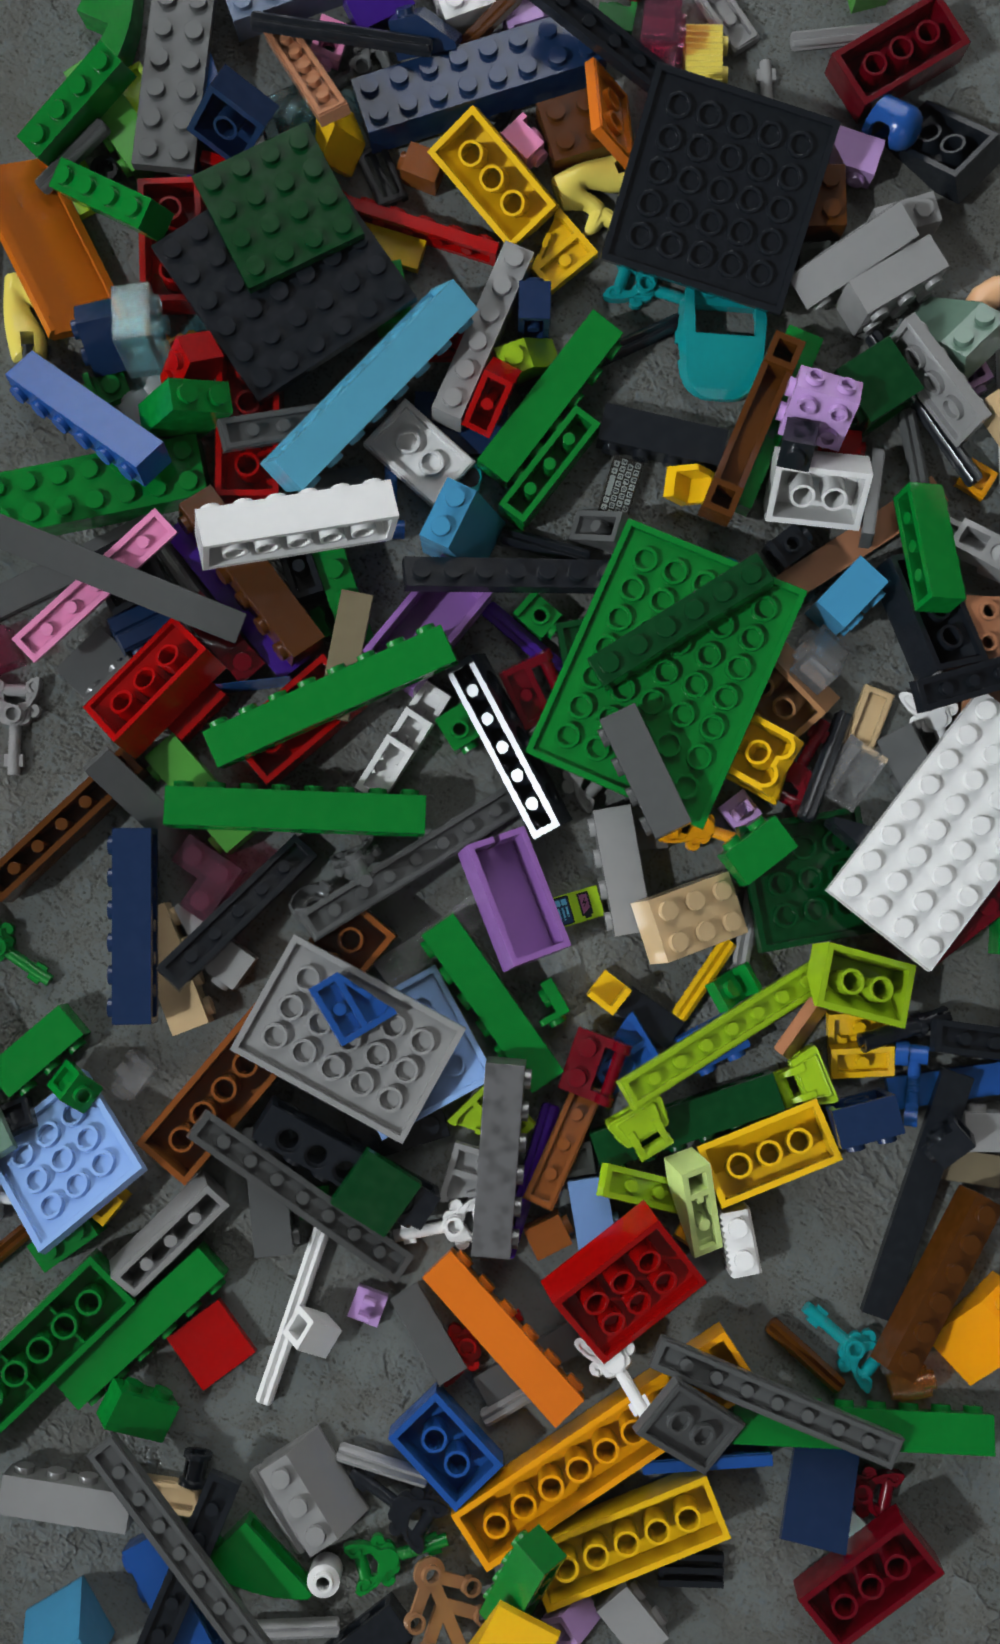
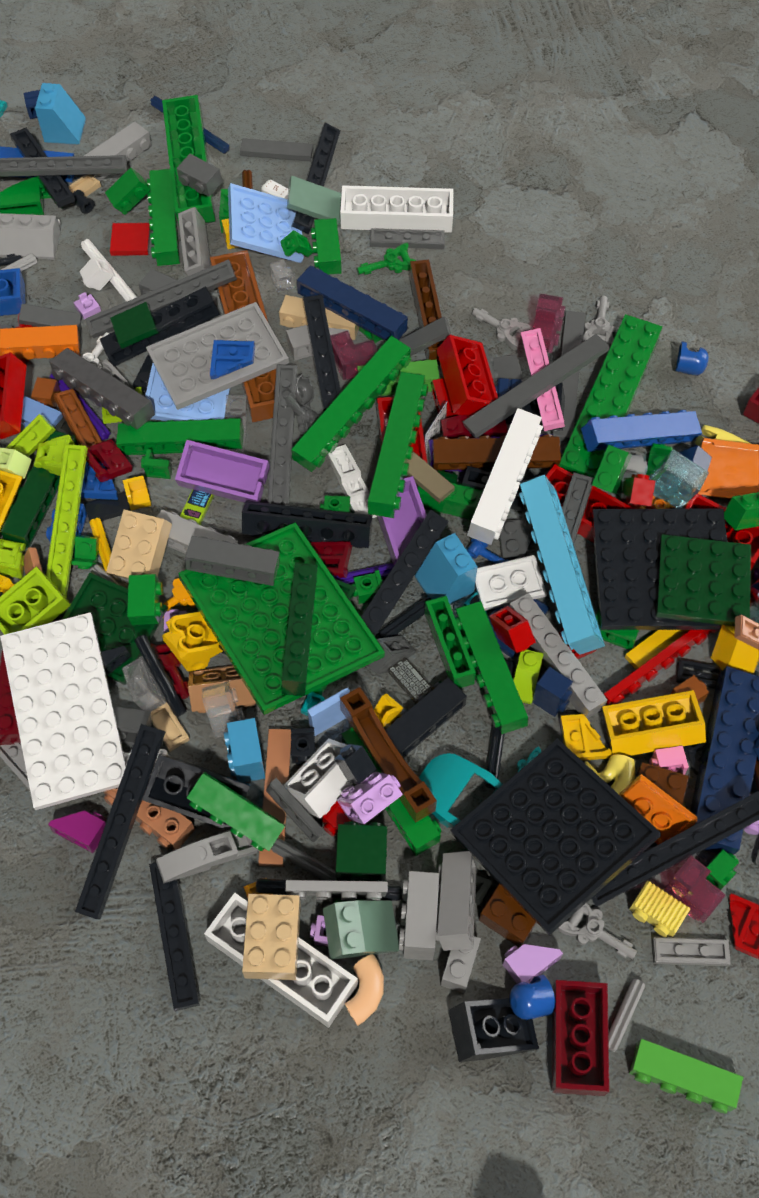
camera: 125 degrees right, 25 degrees down
none -> dark grey brick [176,154,222,197]
none -> light blue tile [307,688,350,736]

